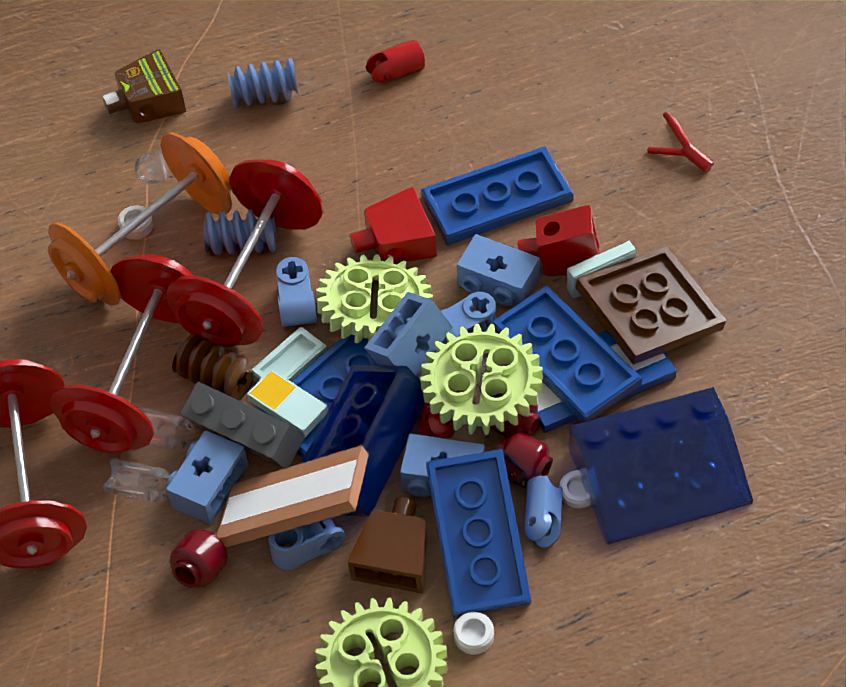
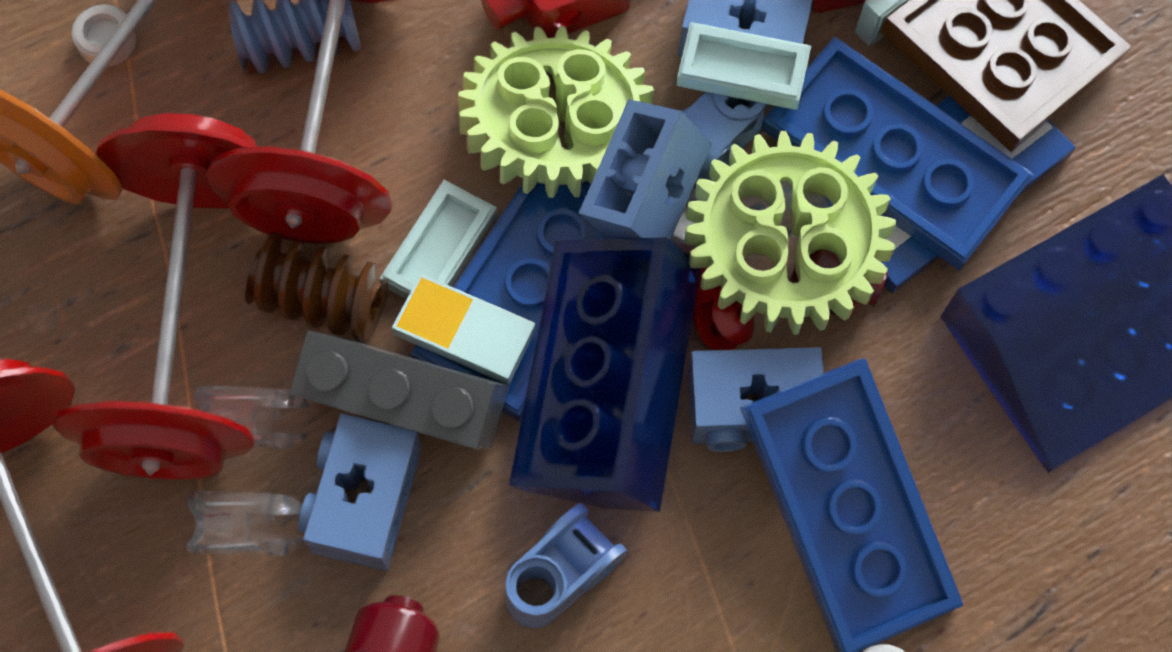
camera: 20 degrees left, 15 degrees up
nougat tile [216,445,369,548] -> none
medium blue piece [276,257,317,327] -> none
reddish brown torso [348,497,427,594] -> none
dark red head [496,432,553,488] -> none
medium blue piece [524,476,562,547] -> none
white tile [559,470,598,508] -> none
none -> light aqua tile [677,22,811,110]

